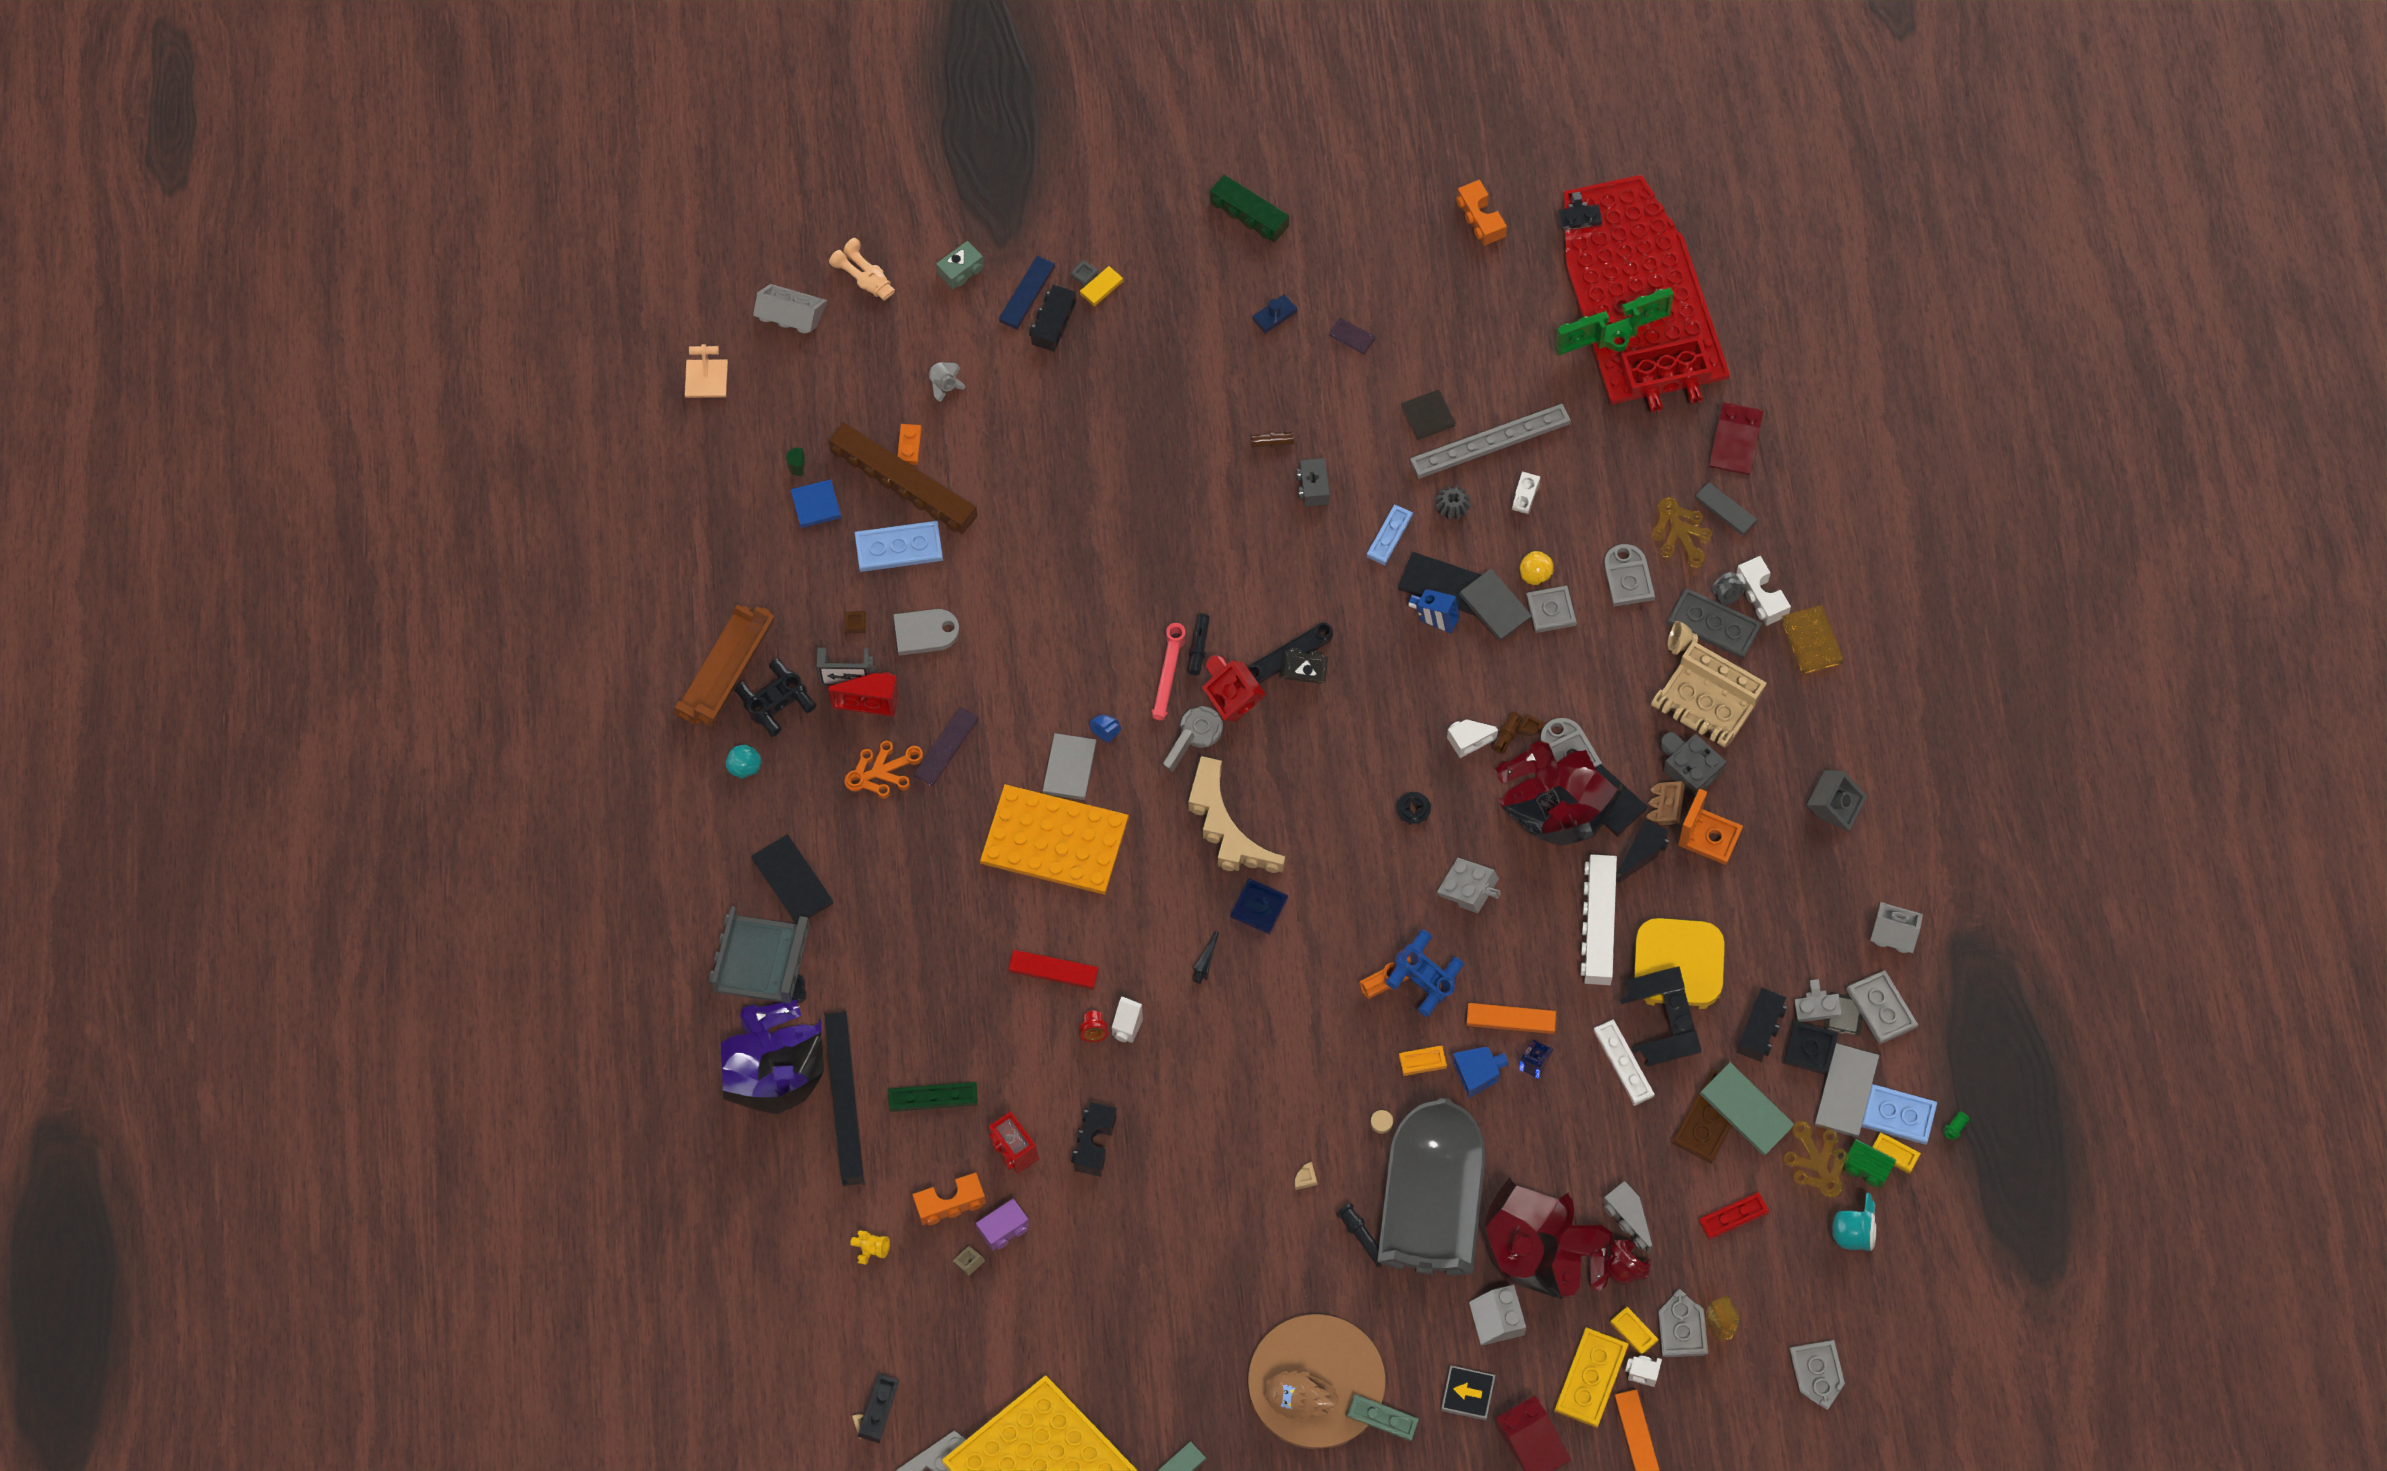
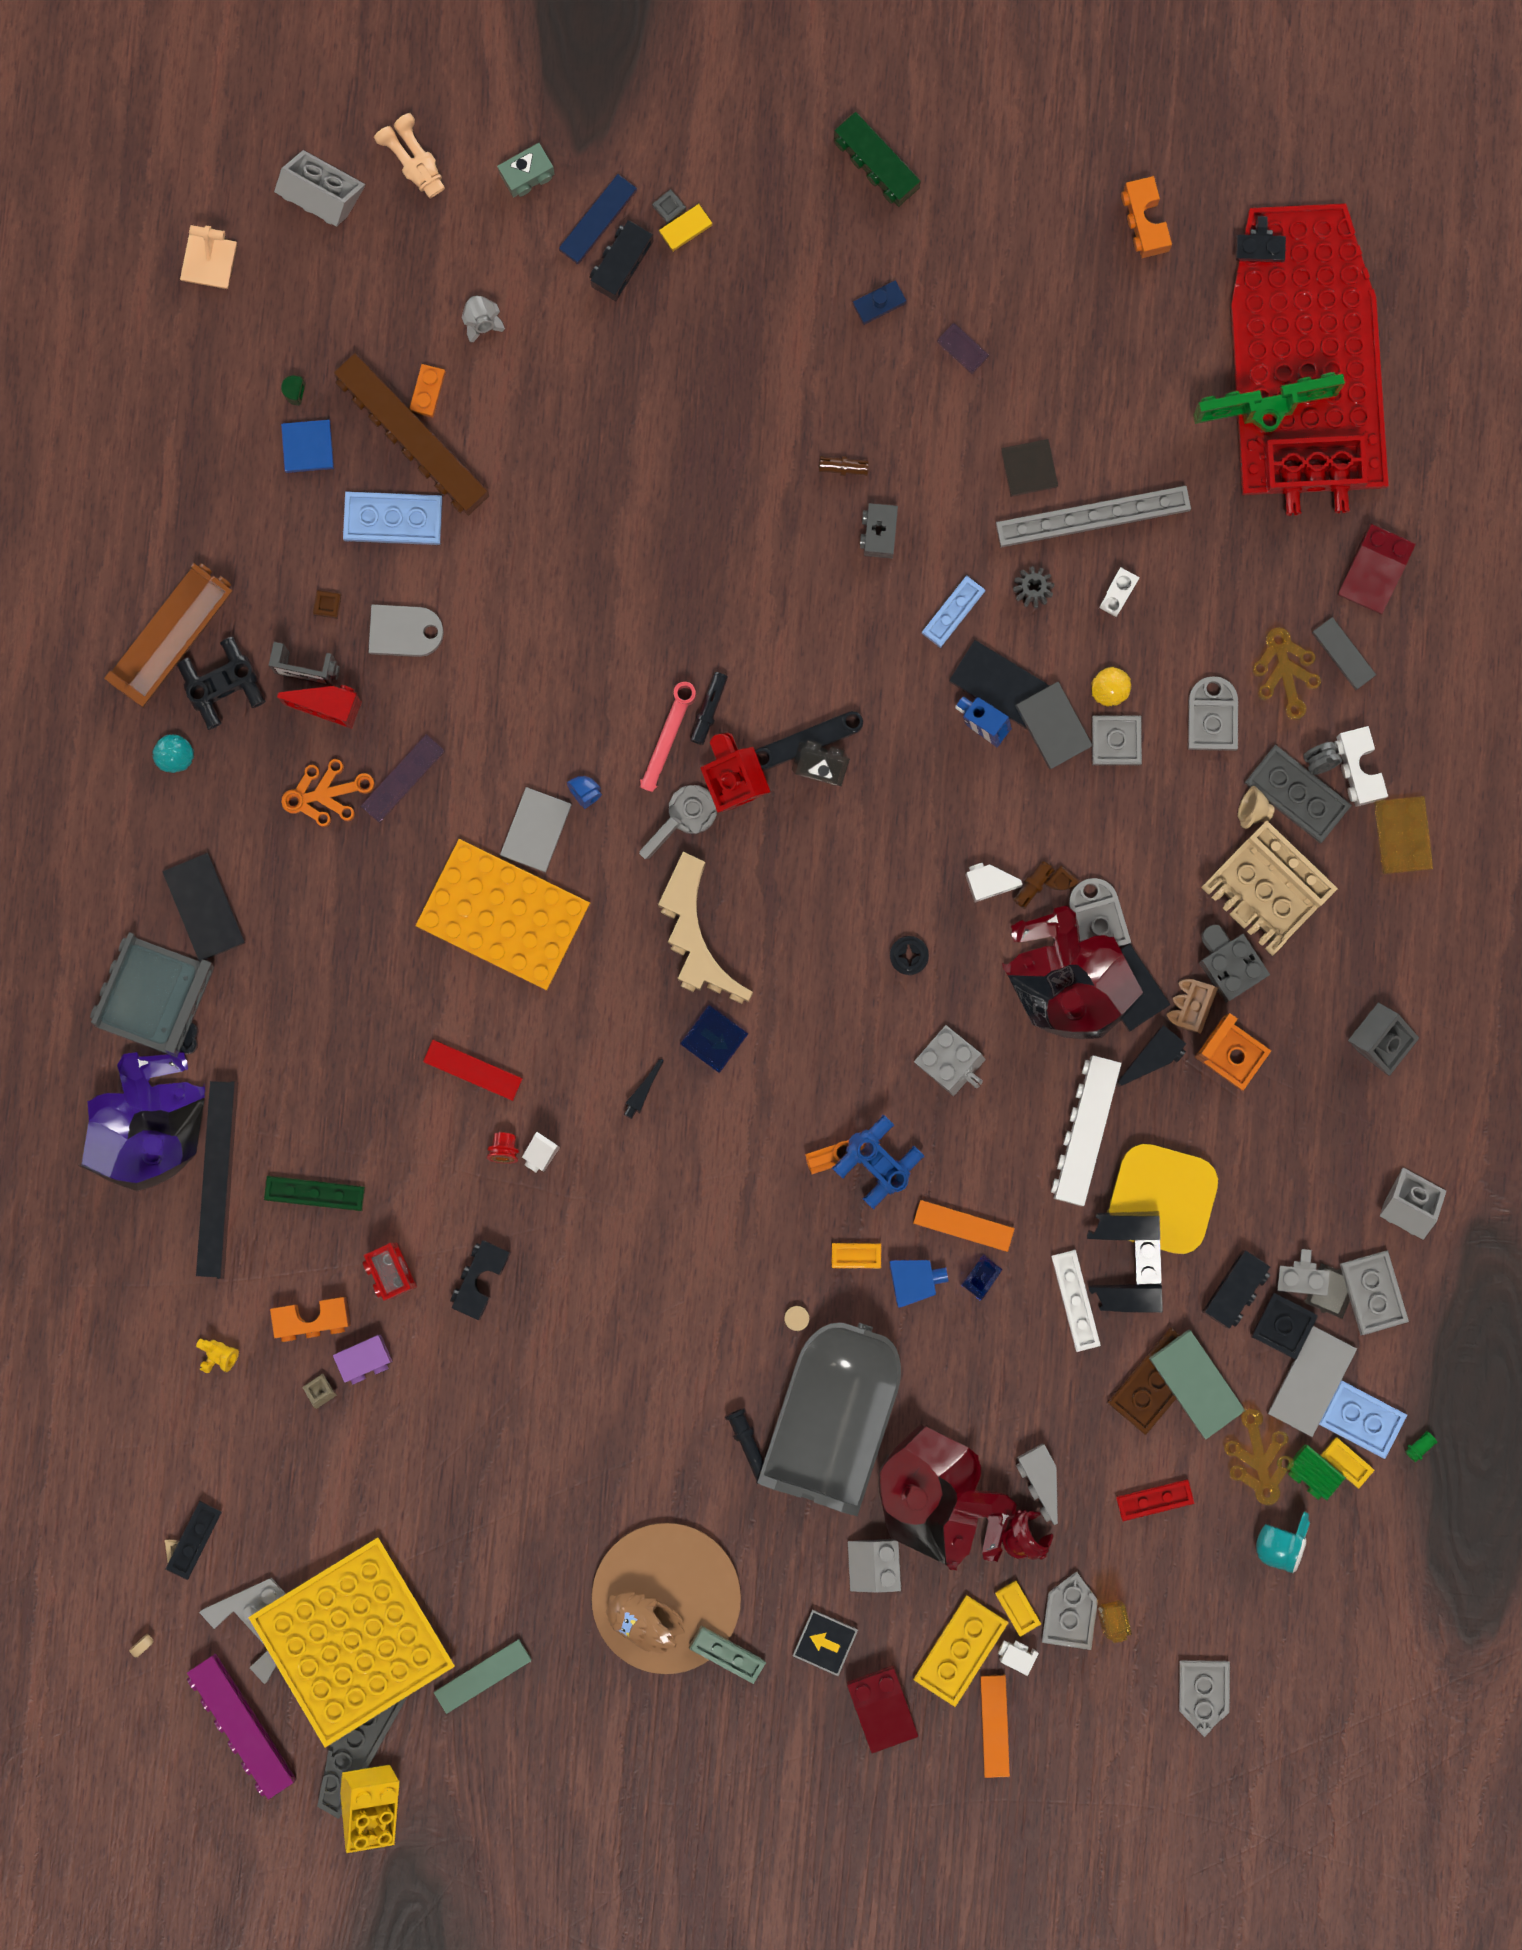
camera: 10 degrees right, 20 degrees up
tan tile [1295,1162,1317,1190] -> none

